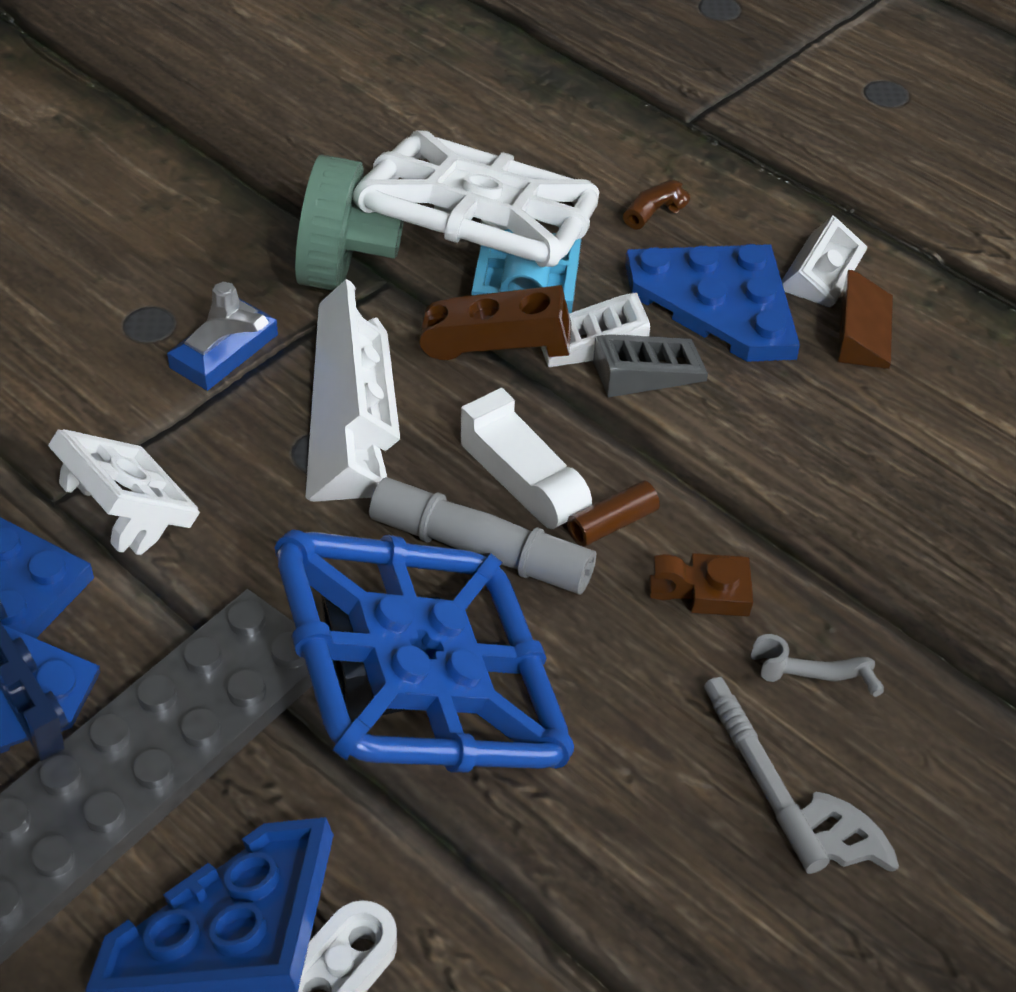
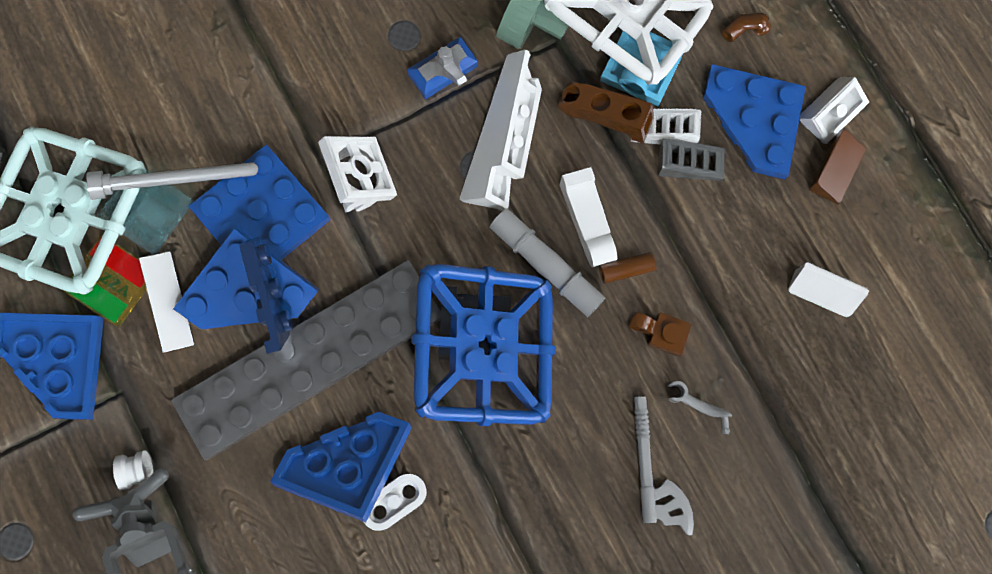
camera: 15 degrees right, 30 degrees up
none -> white slope [788,262,869,317]

